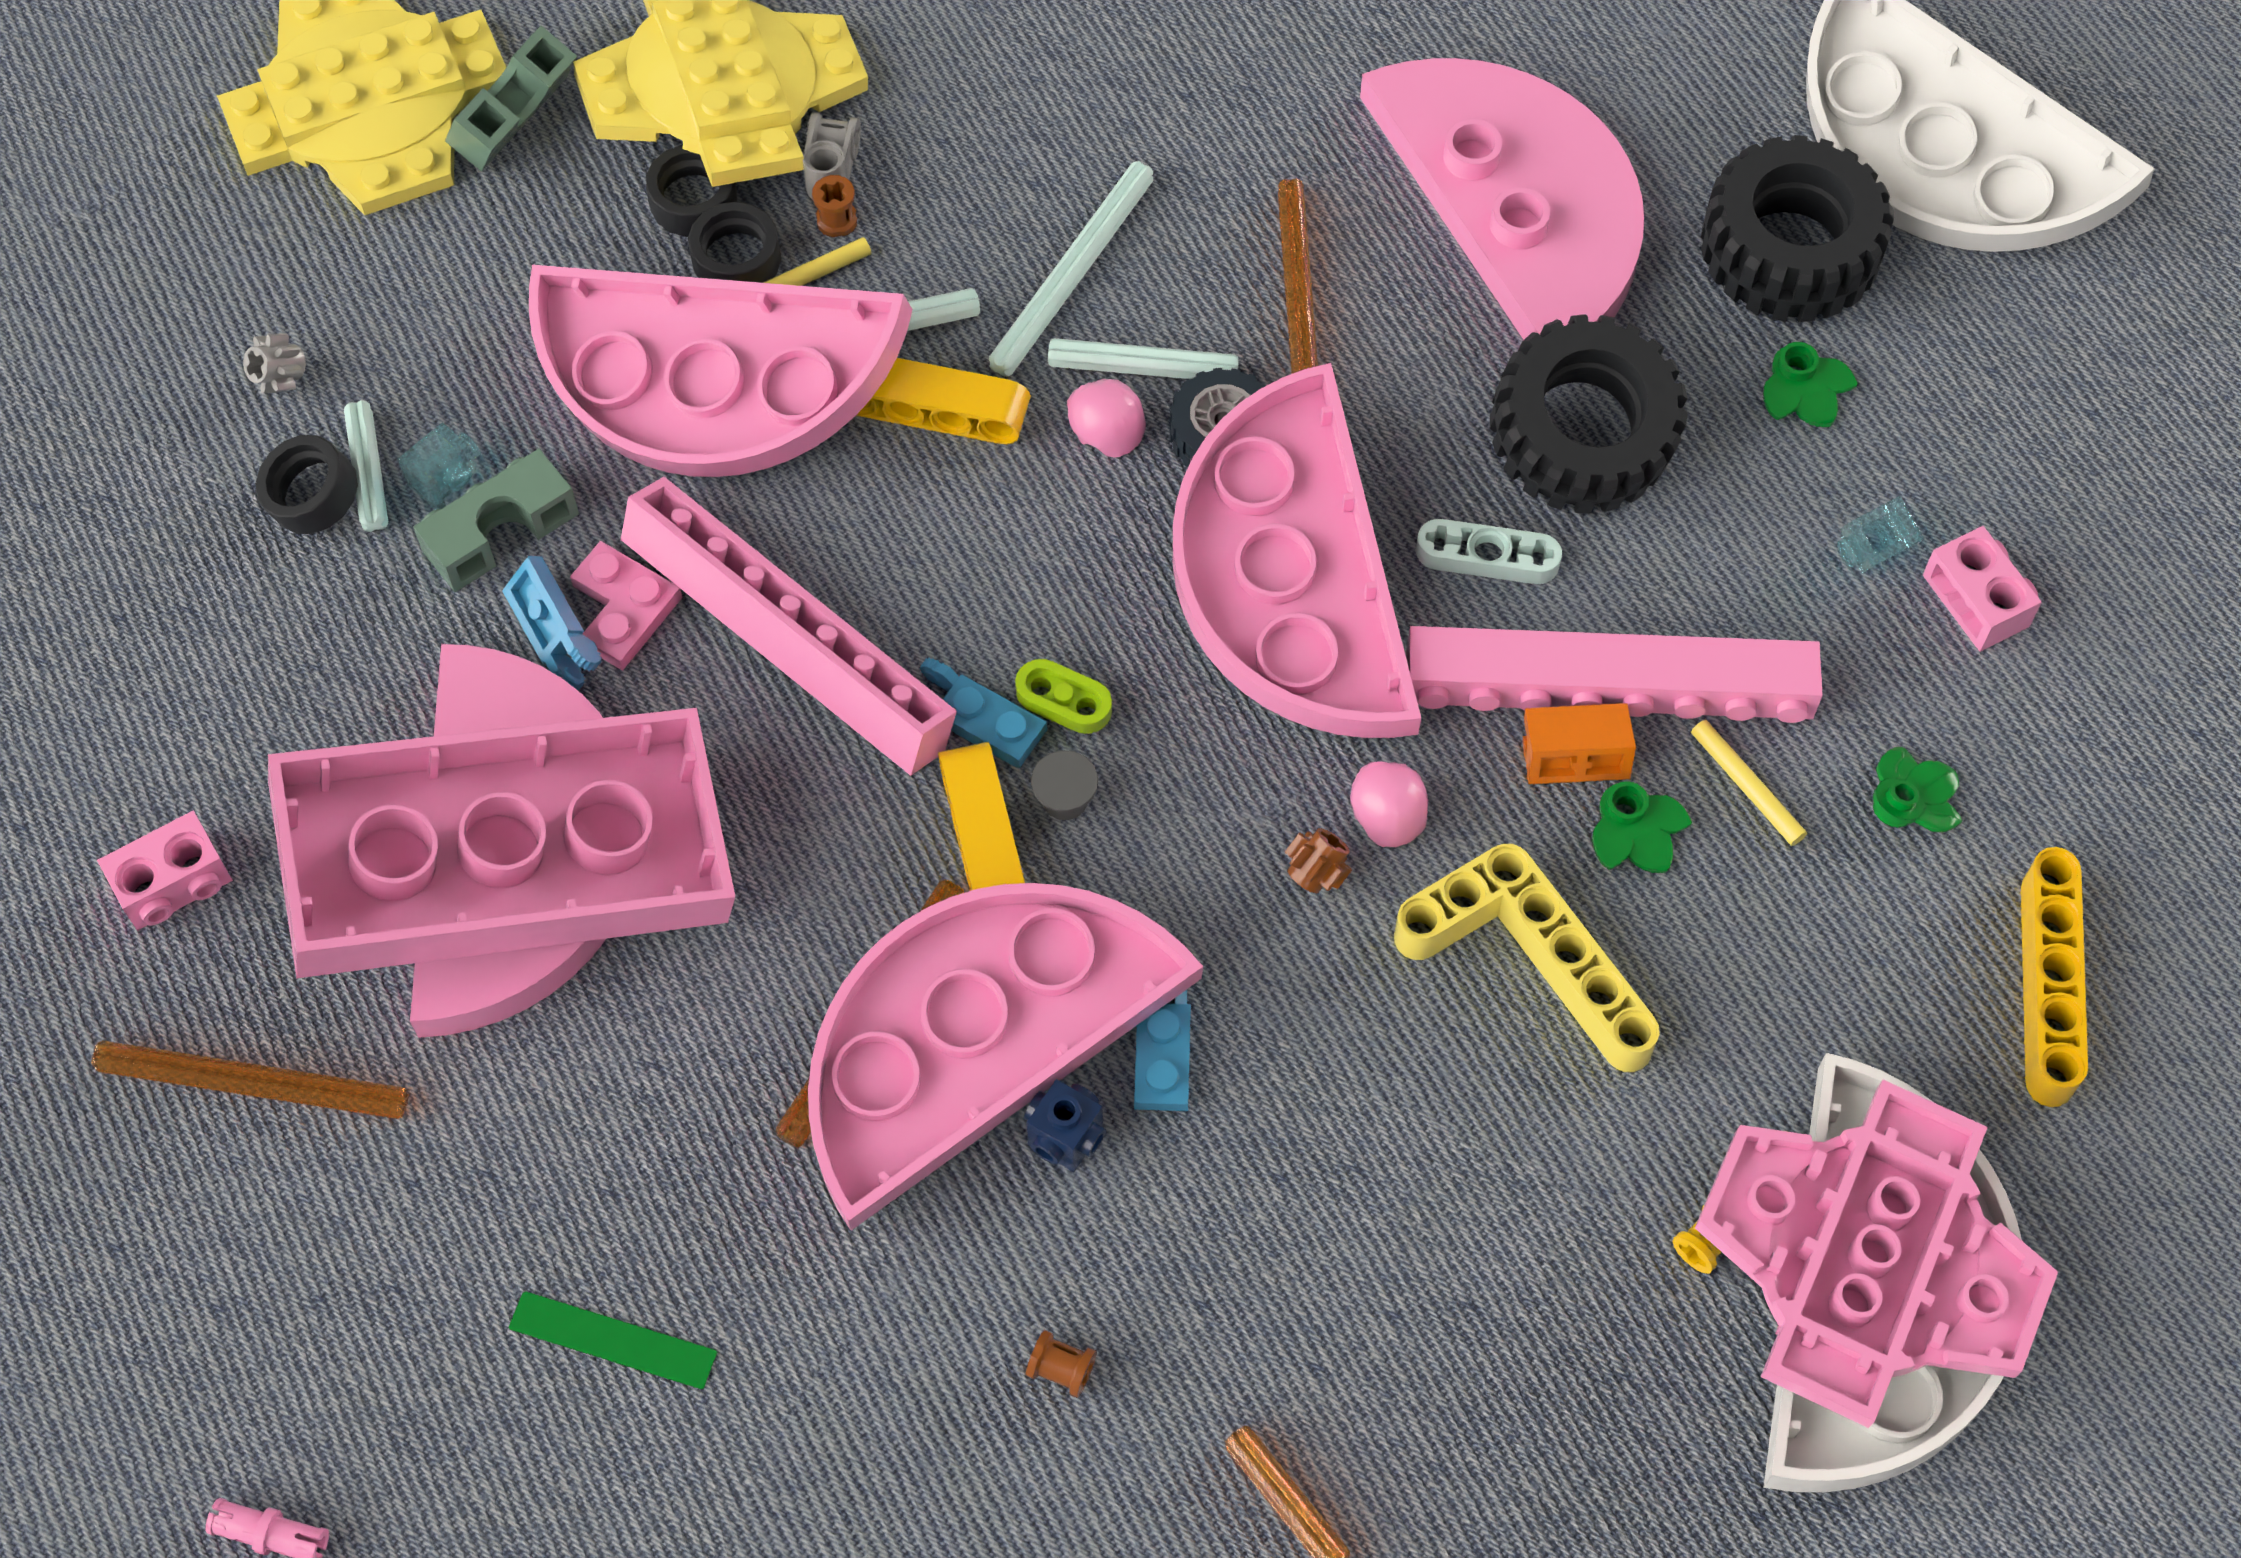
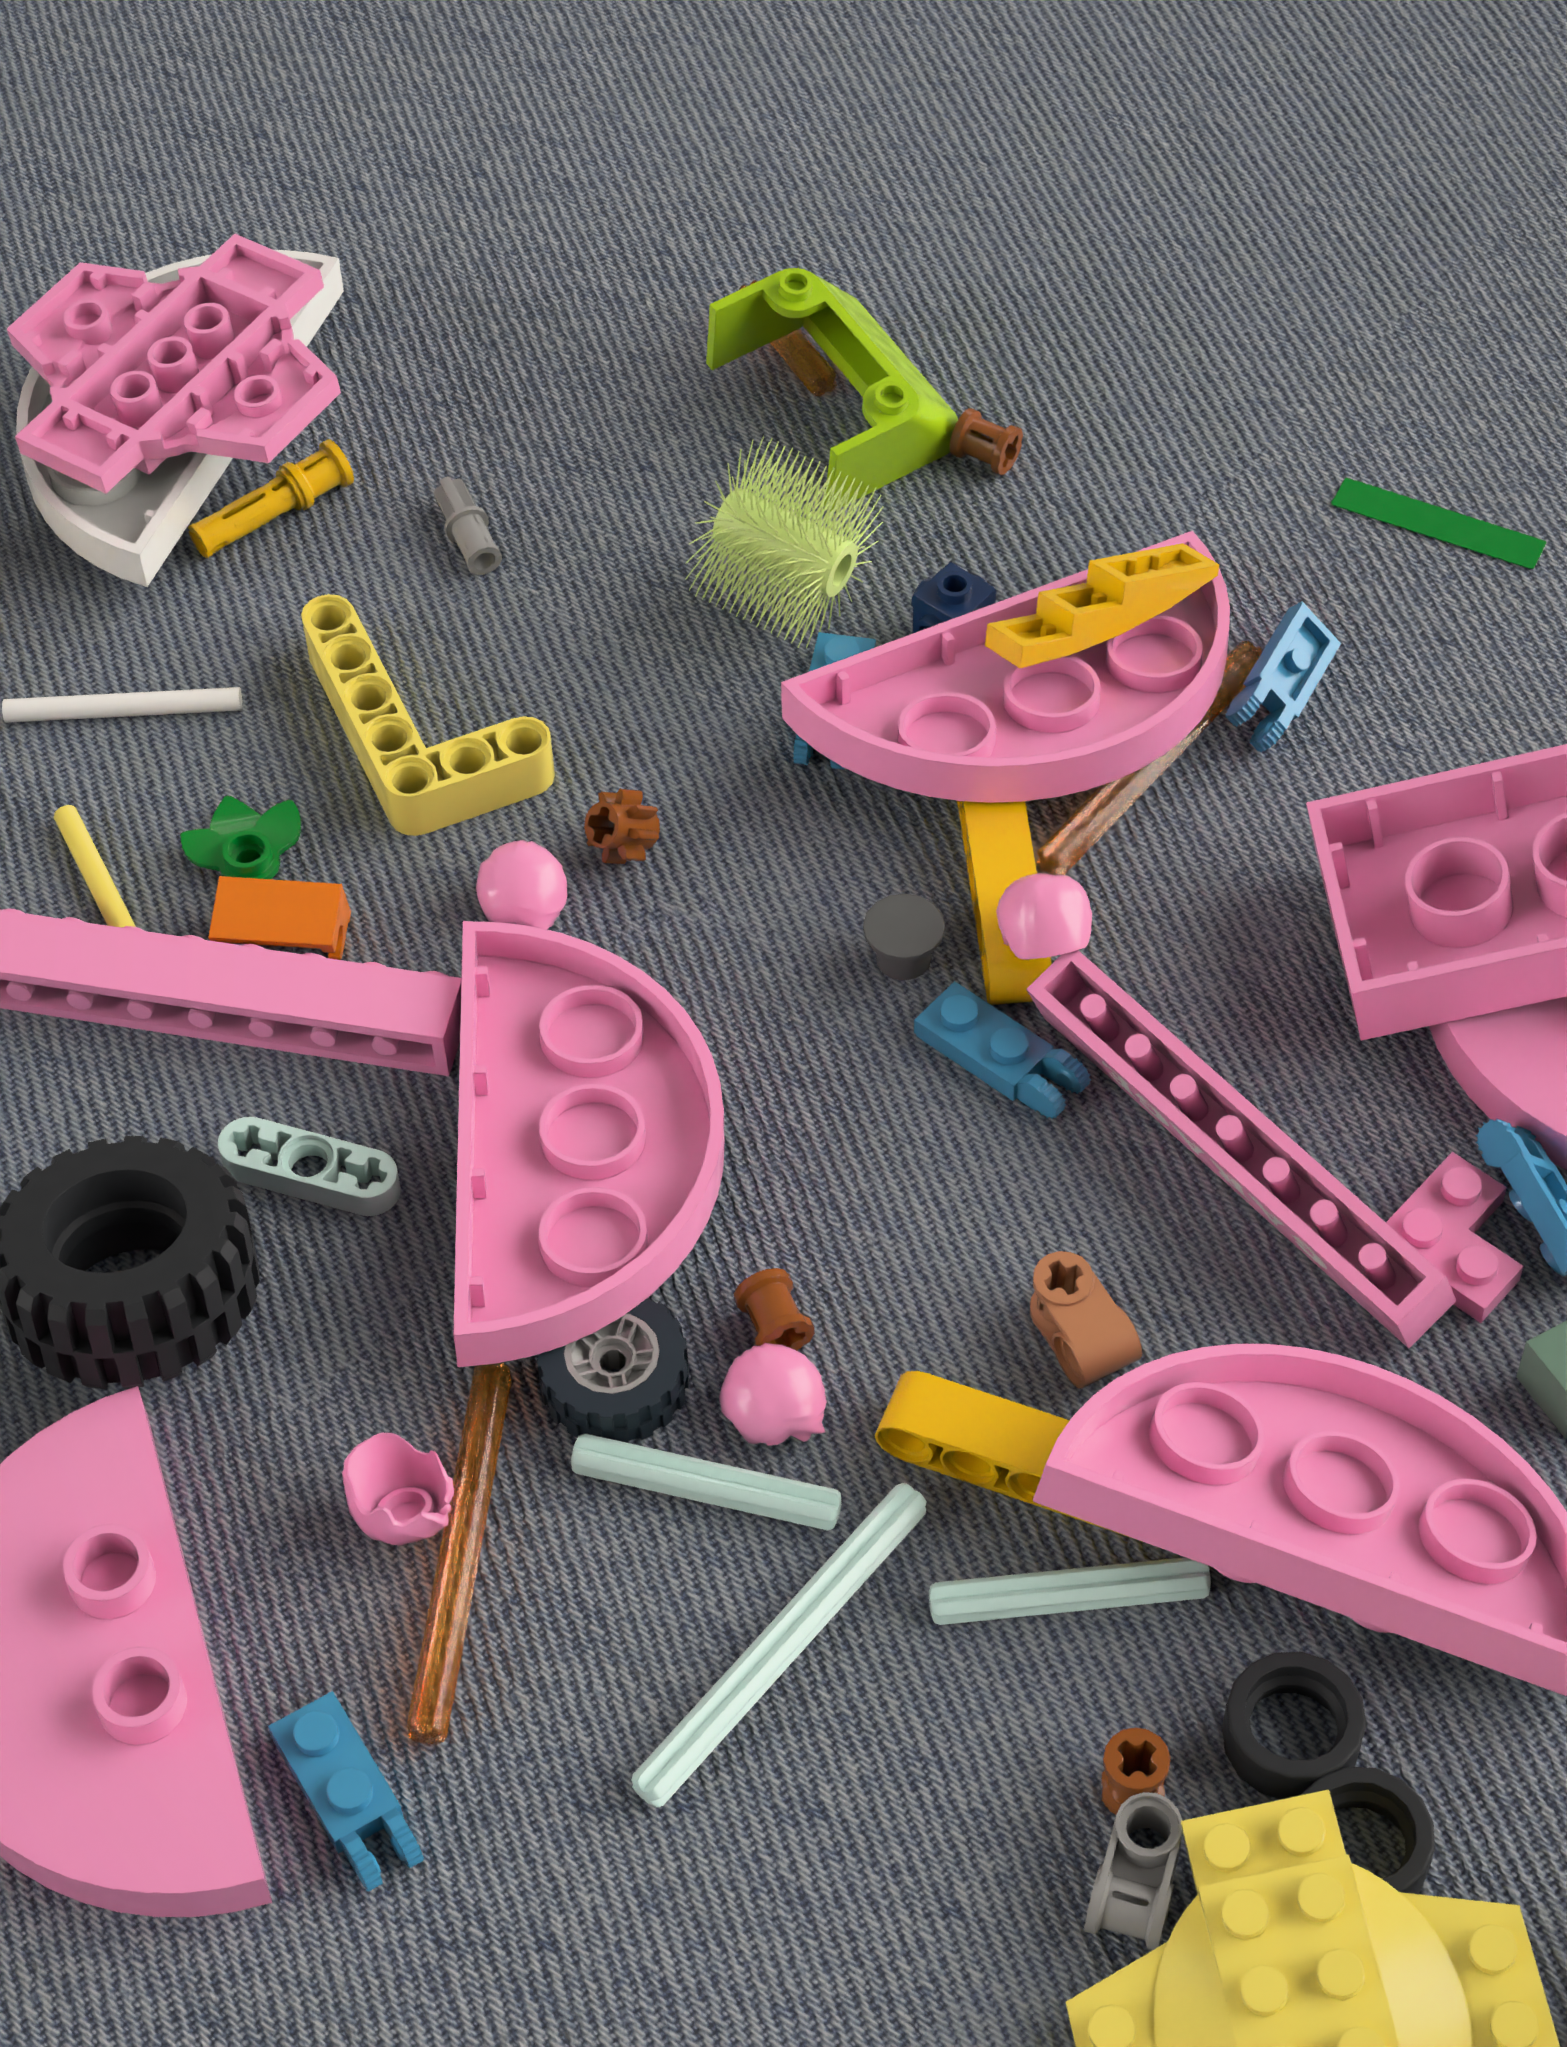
camera: 170 degrees left, 10 degrees down
light yellow bar [763,237,871,286] -> none
lime plate [1015,659,1112,734] -> none
none -> white bar [2,687,242,723]
none -> dark azure hinge [268,1691,424,1892]
none -> bright pink hair [342,1432,454,1546]
none -> light grey axle [434,476,502,575]
none -> yellowish green piece [685,436,884,648]
none -> lime windscreen [706,268,958,512]
none -> dark orange bush [734,1268,815,1351]
none -> yellow slope [985,543,1220,669]
none -> bright pink hair [996,873,1092,960]
none -> nougat piece [1030,1251,1142,1389]
none -> dark azure hinge [1225,601,1341,752]

